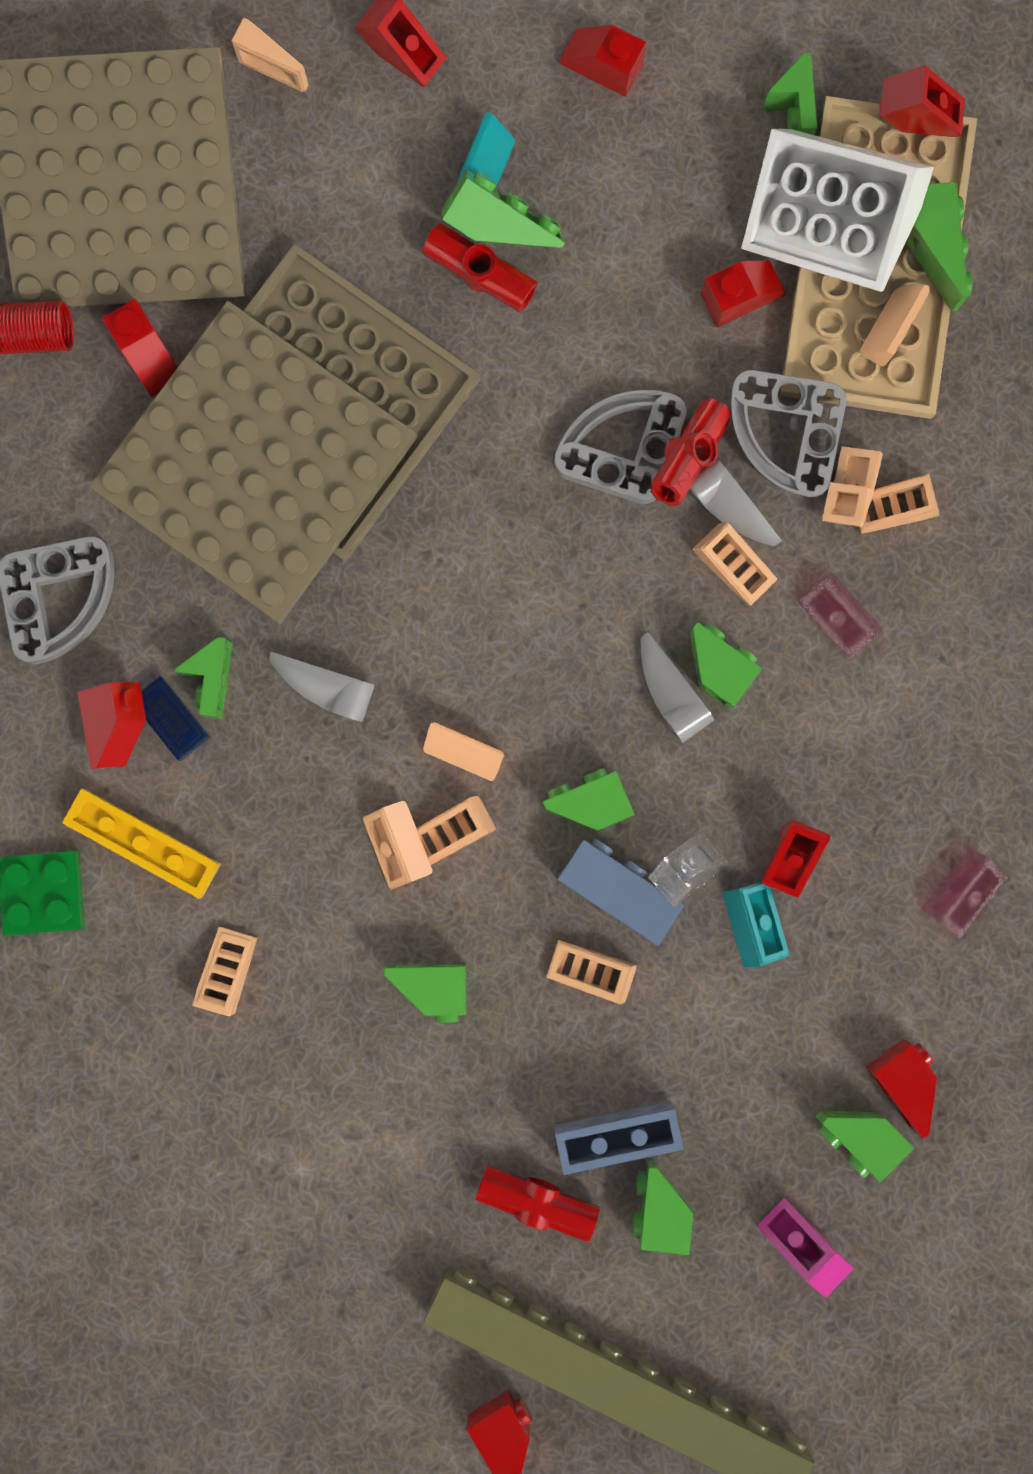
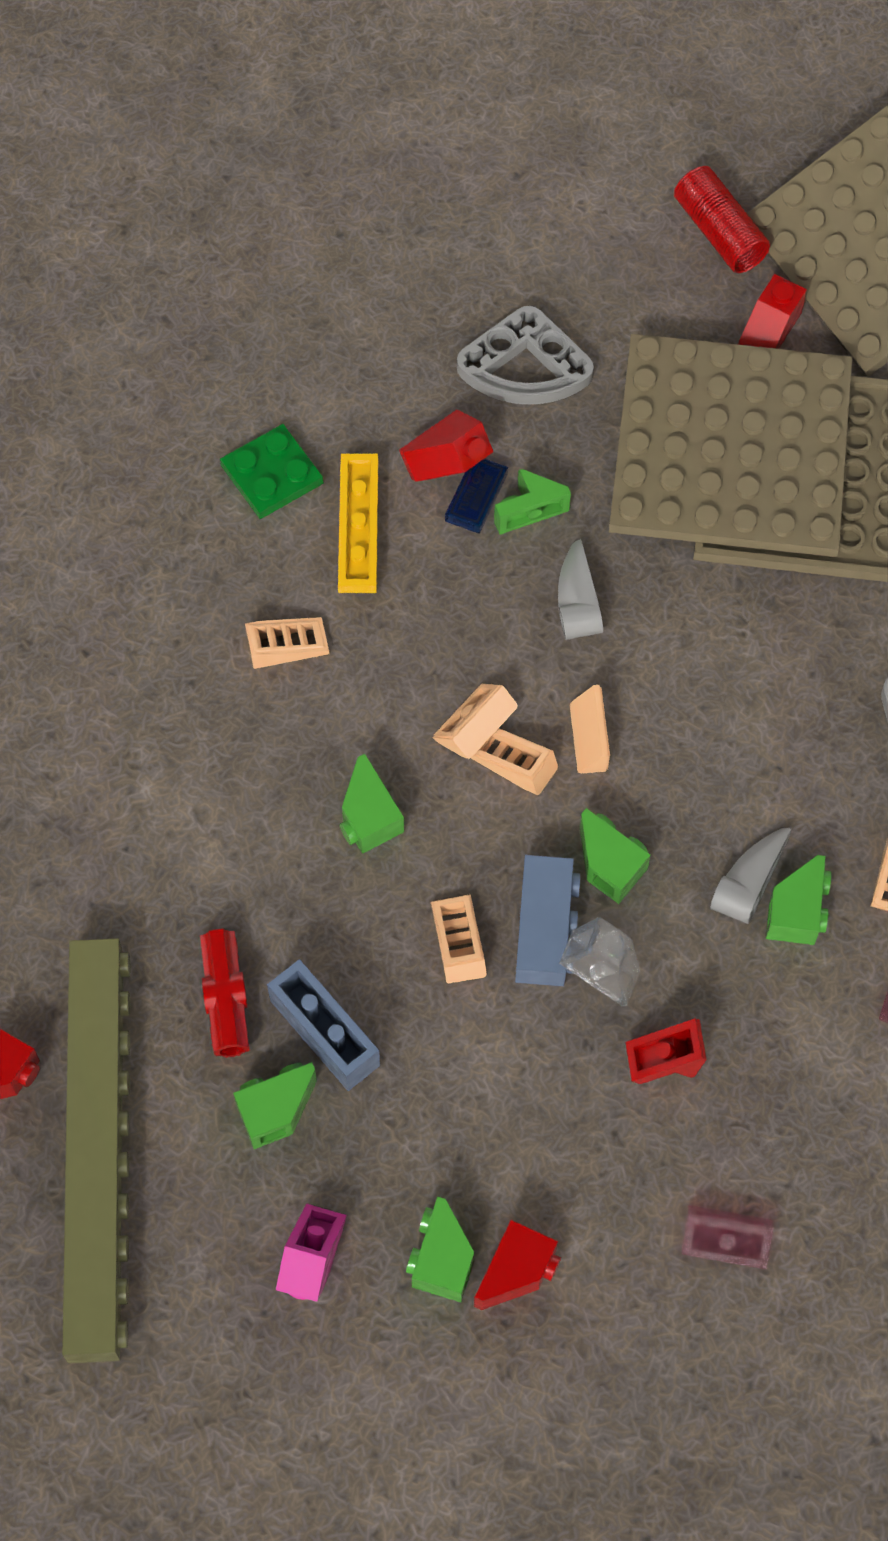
camera: 55 degrees right, 20 degrees down
teal slope [722,881,790,968] -> none

